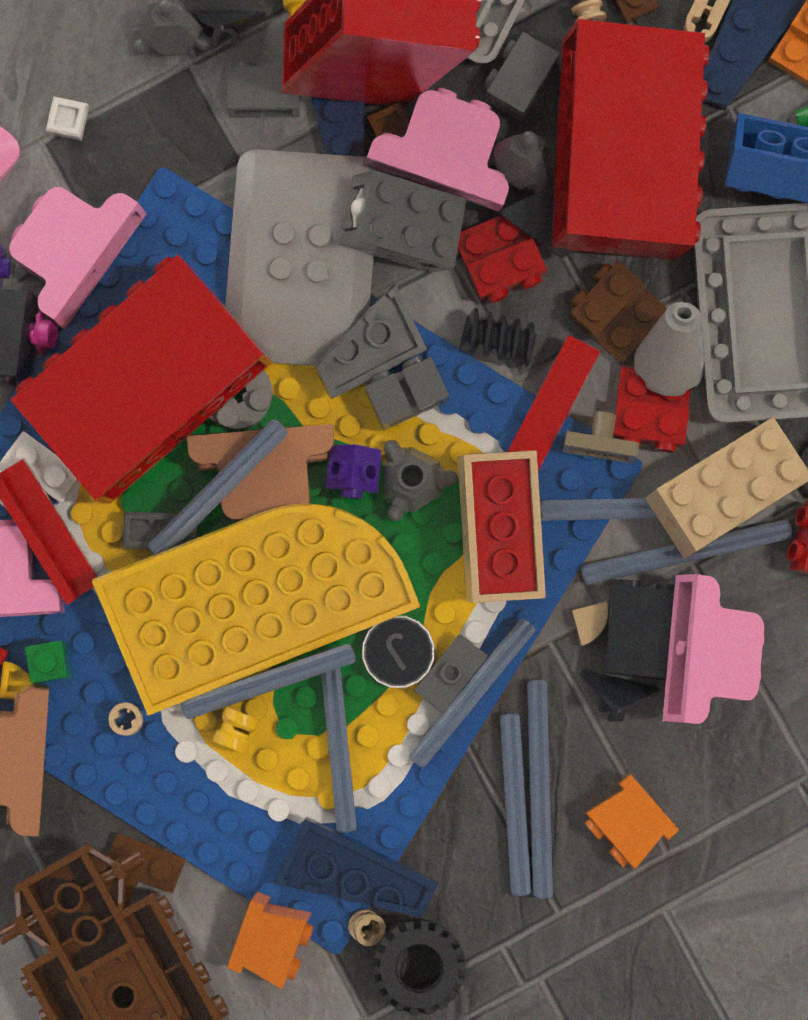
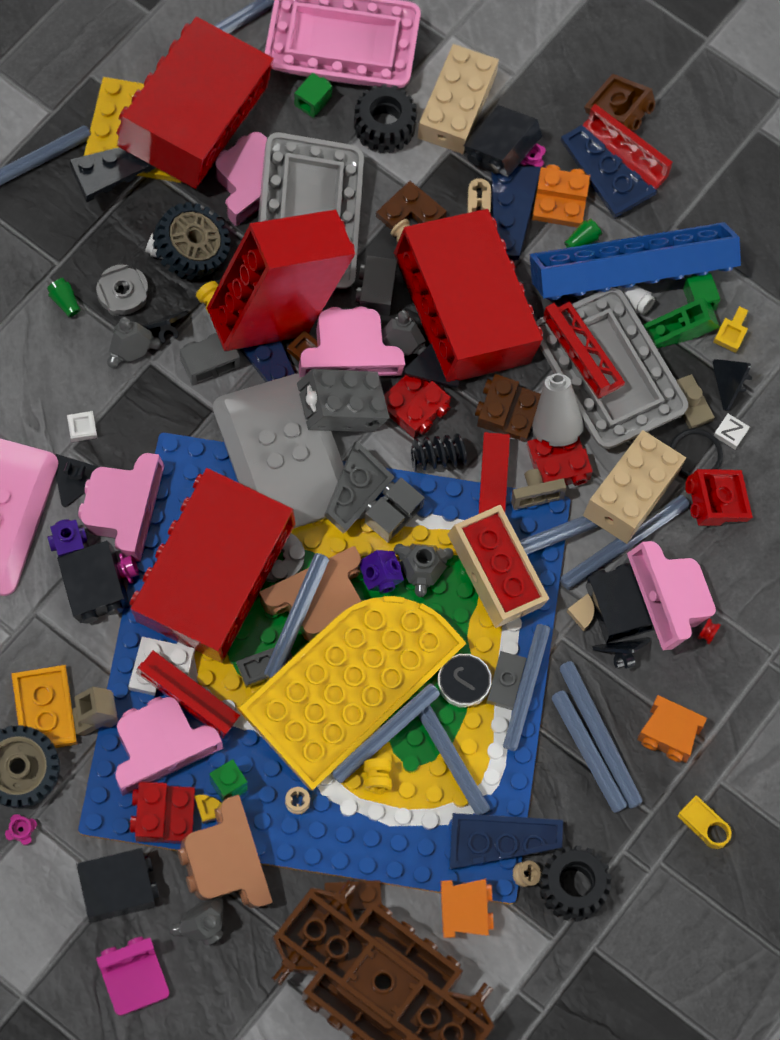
camera: 30 degrees left, 15 degrees down
none -> black piece [54,454,99,507]
none -> red fence [543,301,625,399]
none -> yellow piece [677,795,732,849]
none -> red bush [698,618,721,645]

